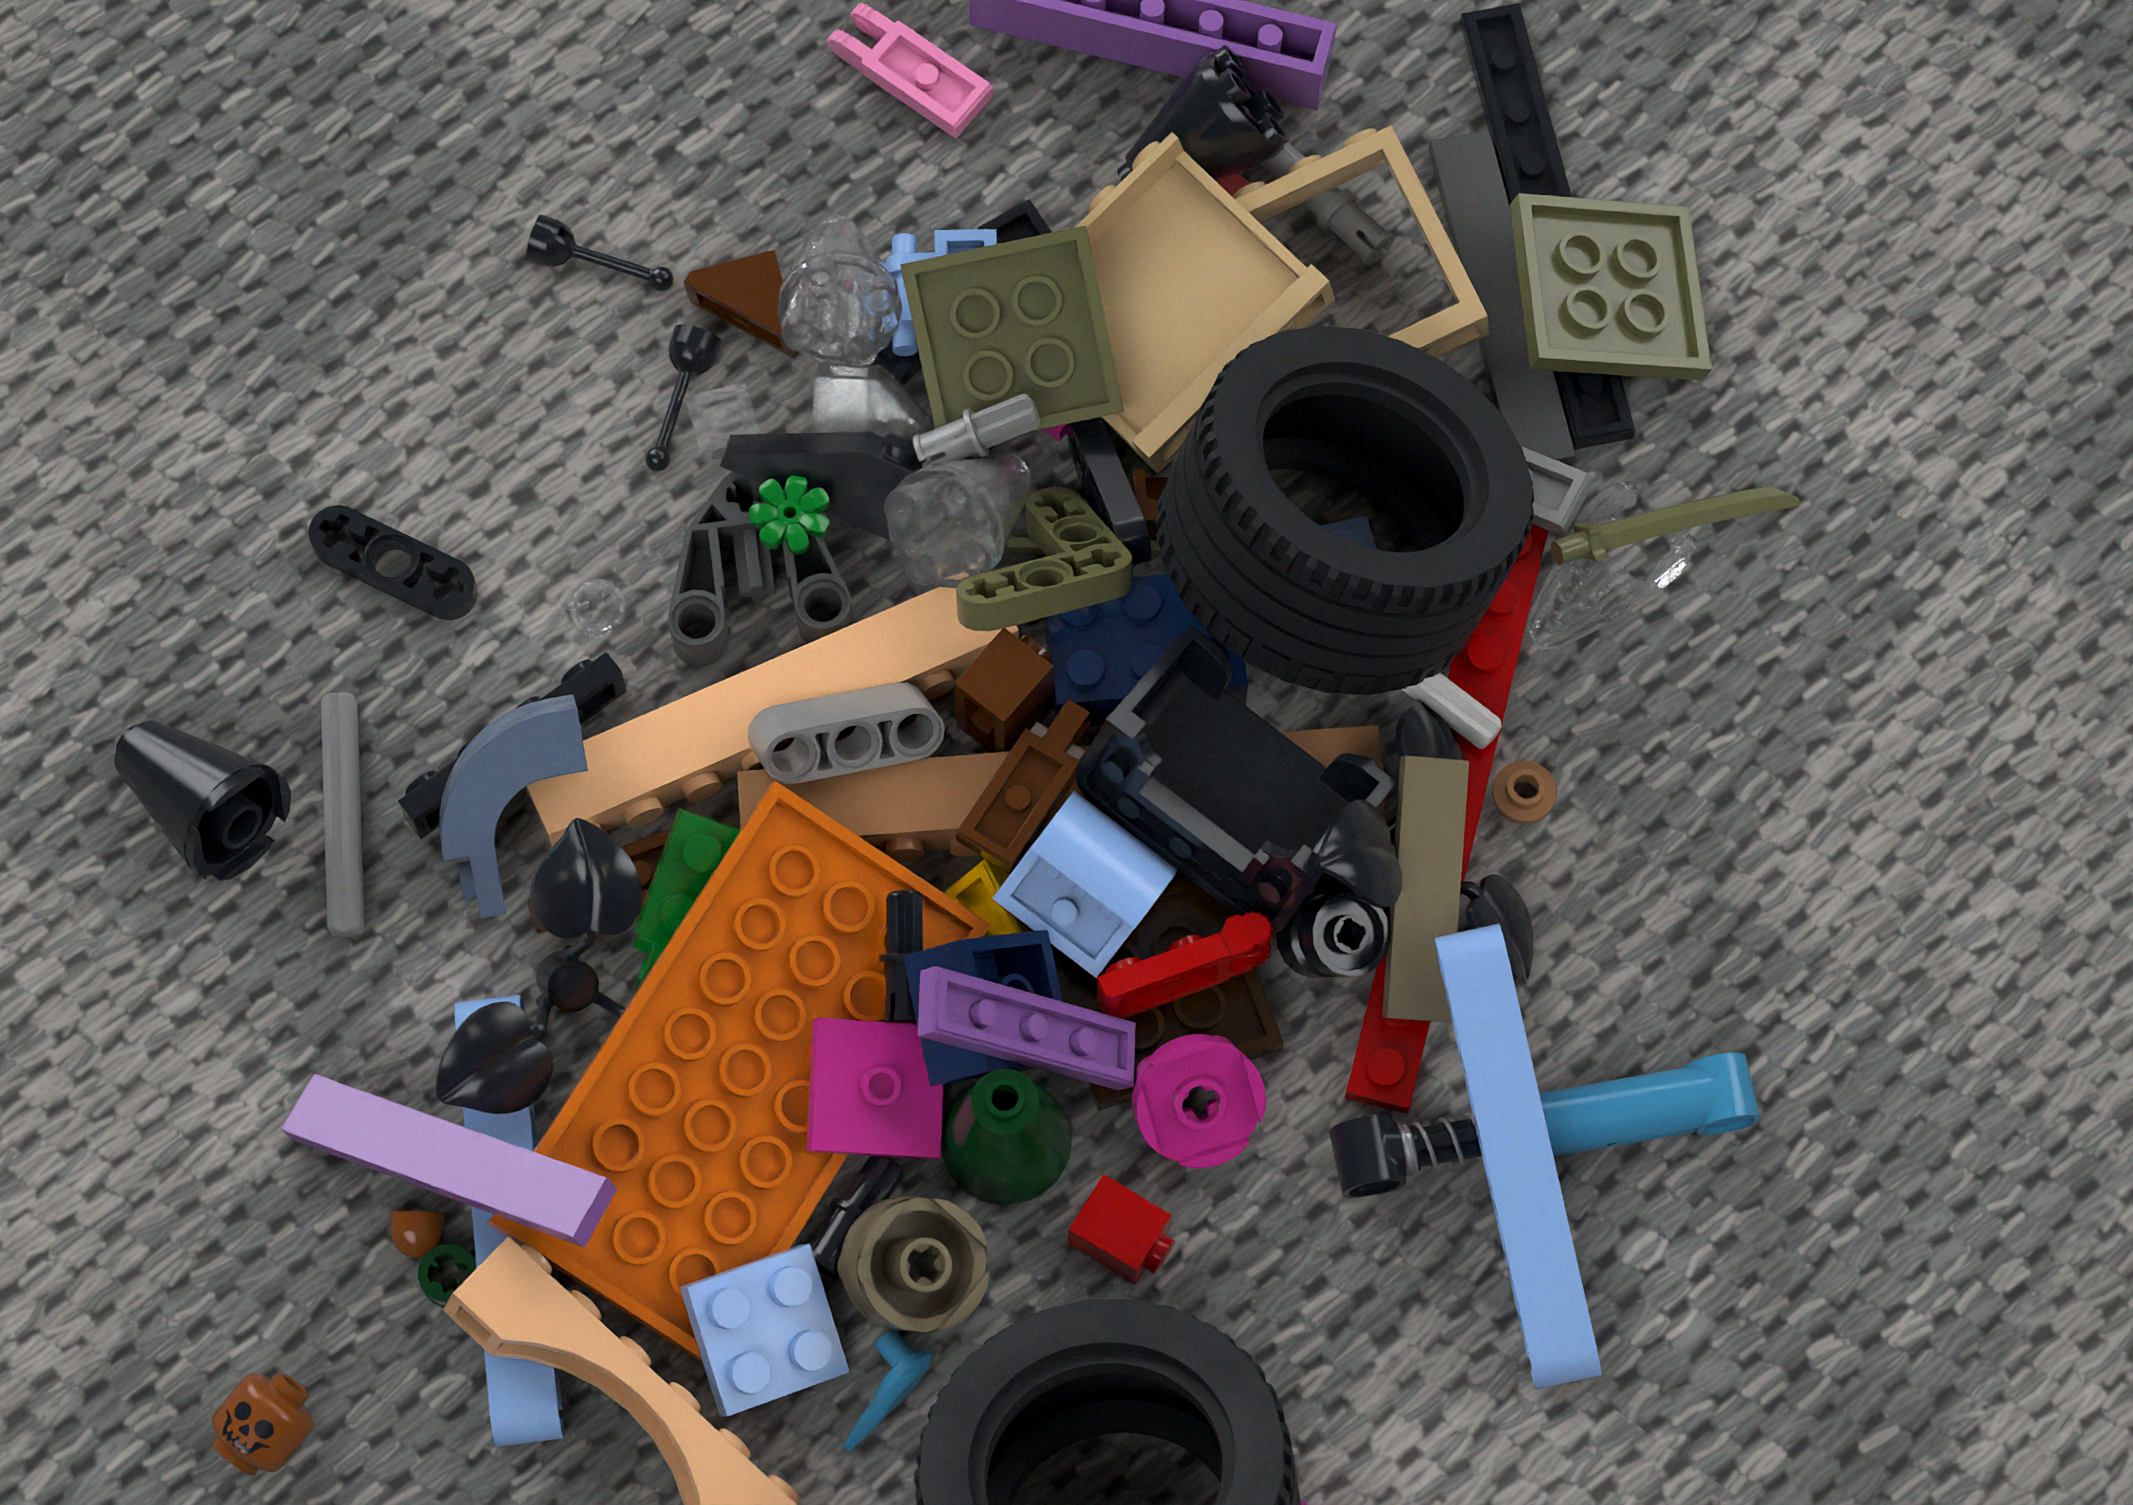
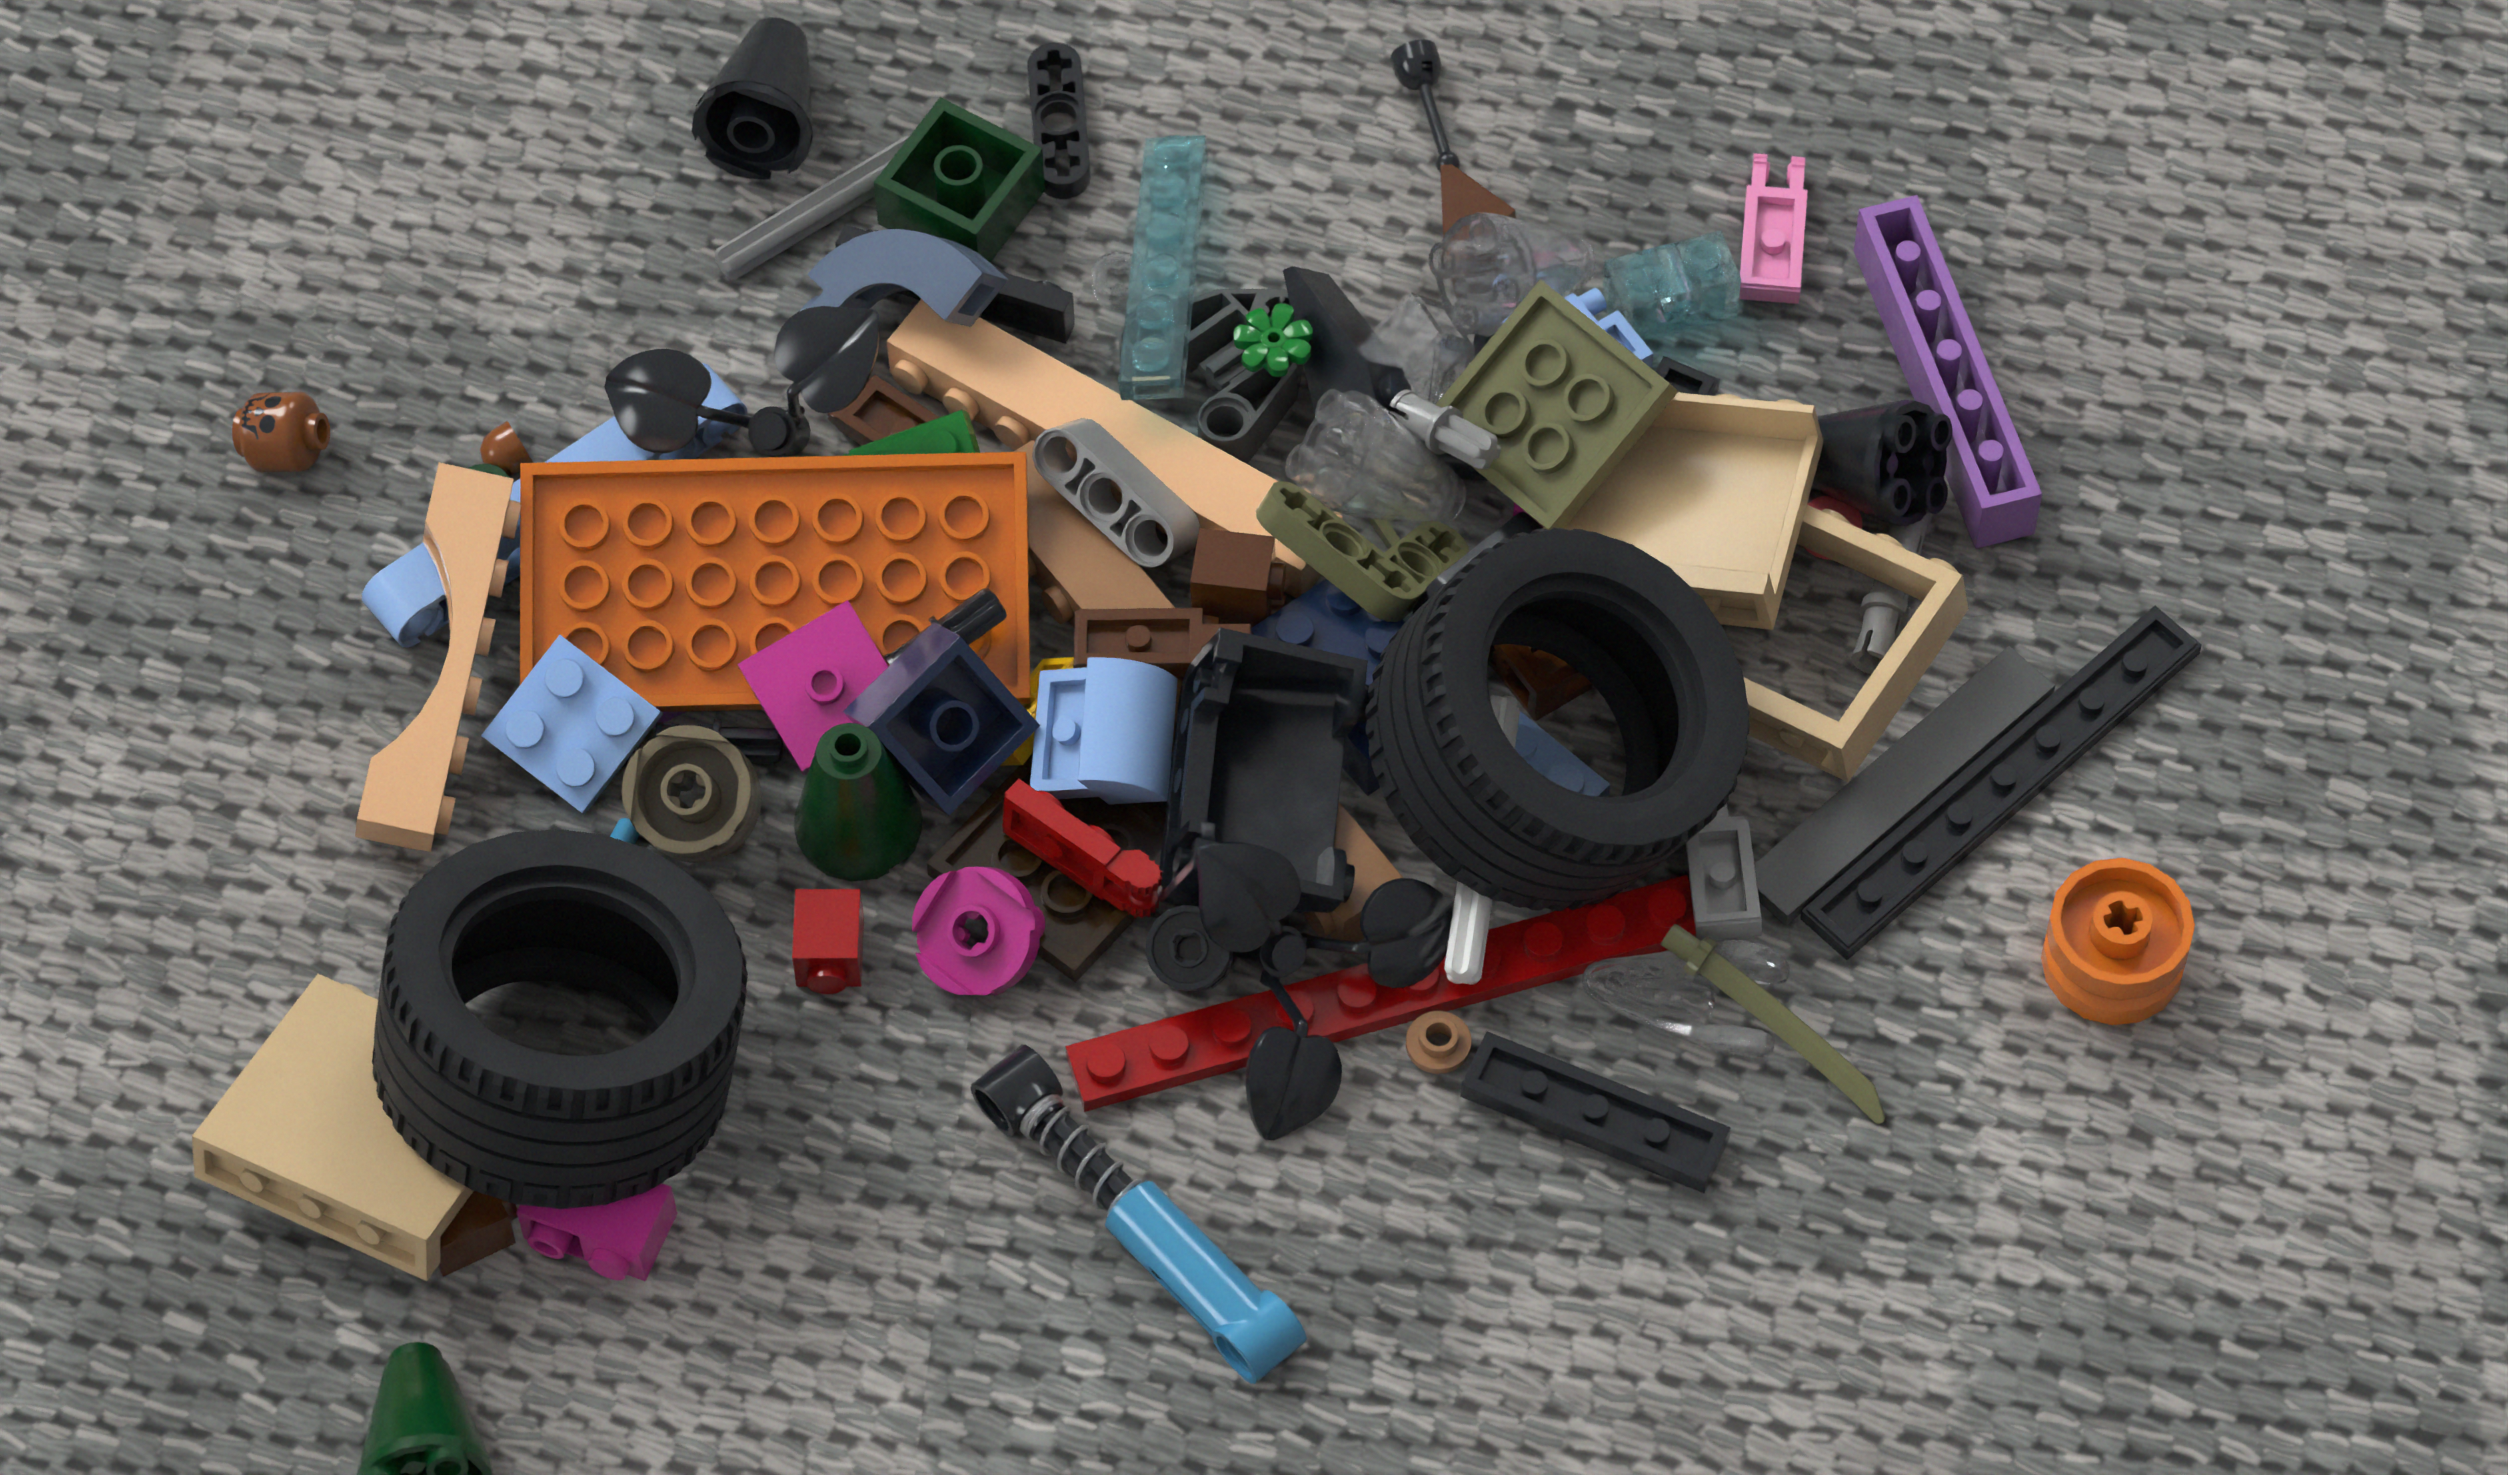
camera: 60 degrees right, 10 degrees down
tile [281,1074,618,1247] -> none
black hinge [645,324,722,471] -> none
clear plate [685,381,761,462] -> none
medium lavender tile [918,966,1136,1090] -> none
dark tan tile [1382,756,1469,1022] -> none
light blue beam [1434,924,1602,1390] -> none
olive plate [1510,193,1712,381] -> none
none -> dark green brick [874,97,1045,262]
none -> clear light blue plate [1118,135,1208,400]
none -> black plate [1460,1031,1731,1193]
none -> clear light blue brick [1602,230,1741,342]
none -> orange wheel [2041,858,2195,1025]

